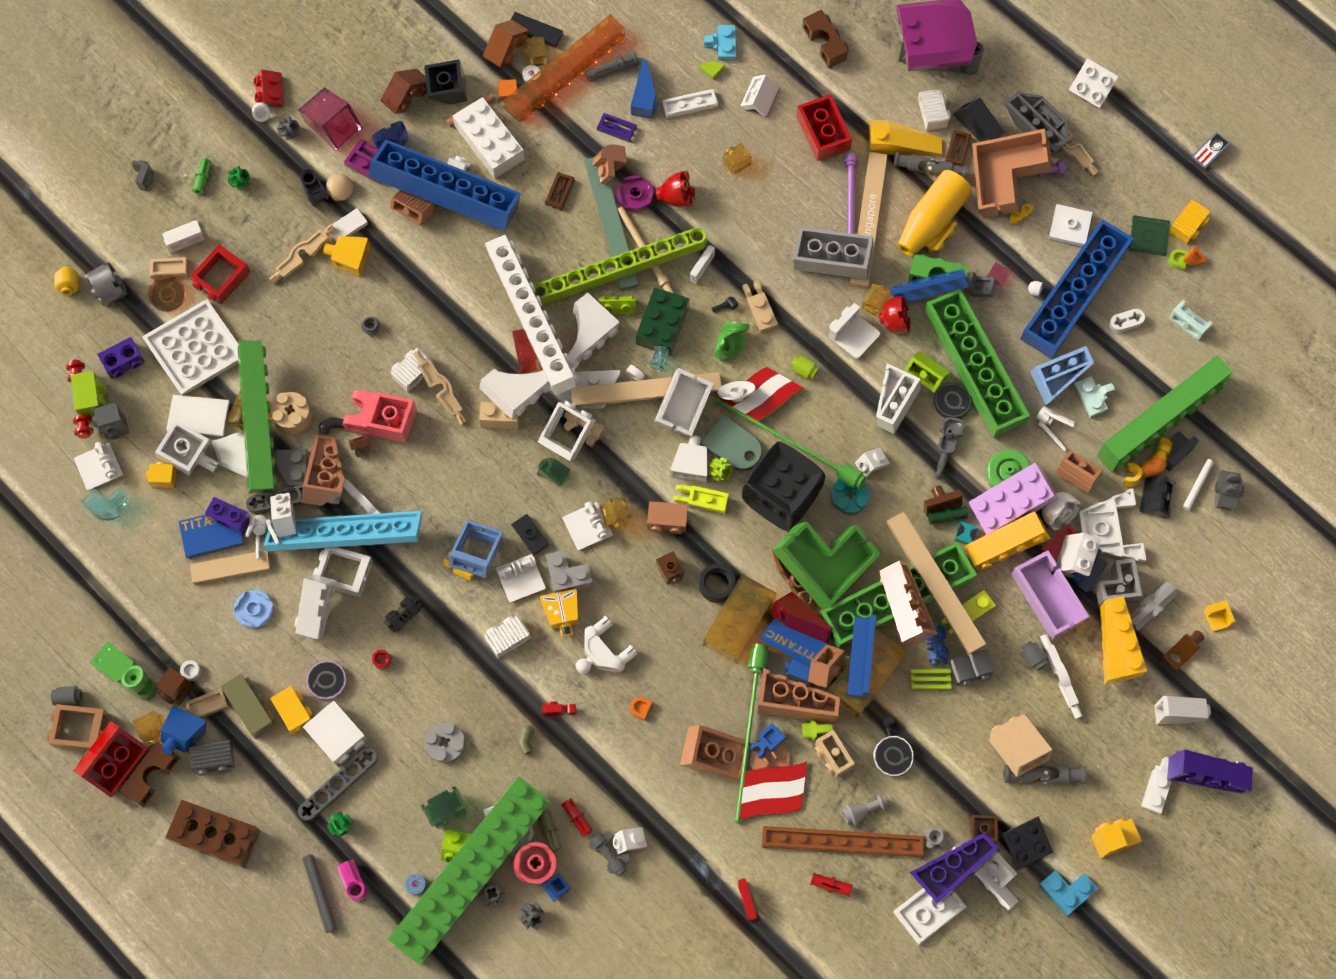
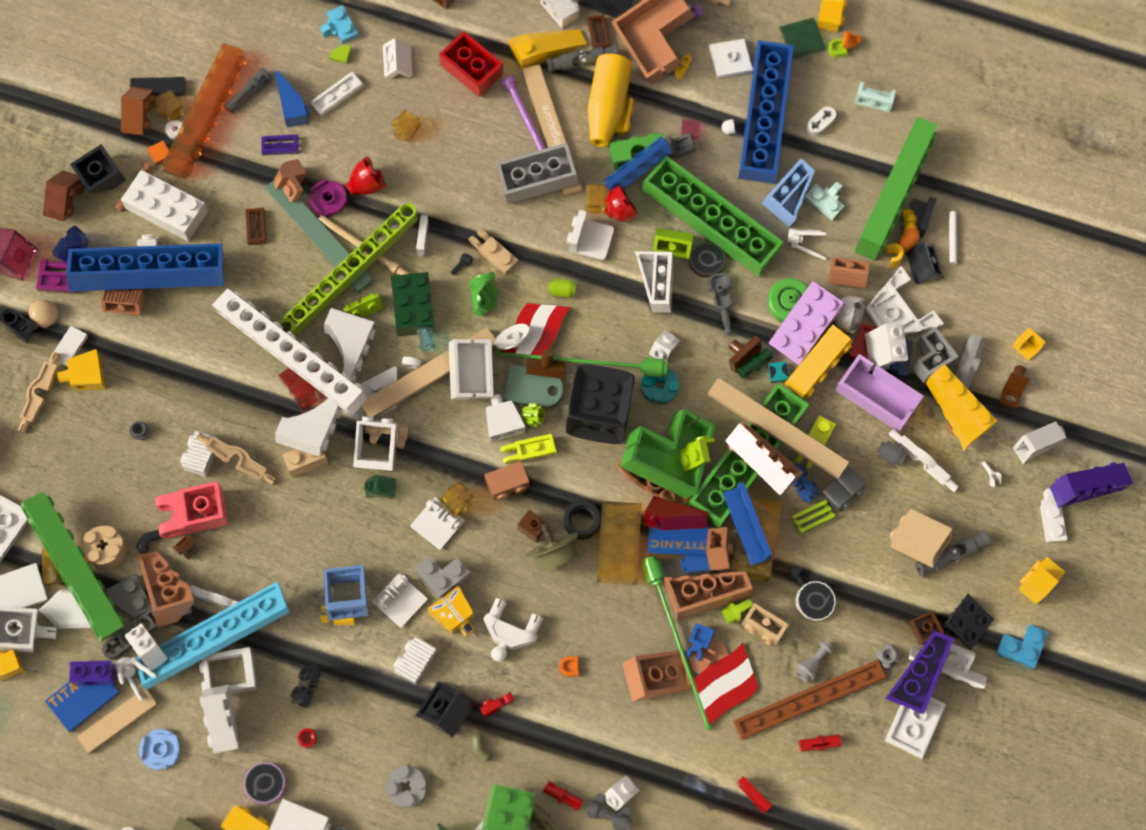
camera: 30 degrees left, 0 degrees up
black plate [511,514,549,556] -> none
dark grey hinge [1214,470,1244,512] -> none
none -> black slope [416,682,475,738]
none -> reddish brown tile [526,350,565,379]
none -> olive piece [527,523,578,570]
none -> lime bracket [679,436,715,473]
none -> white hand [982,461,1001,487]

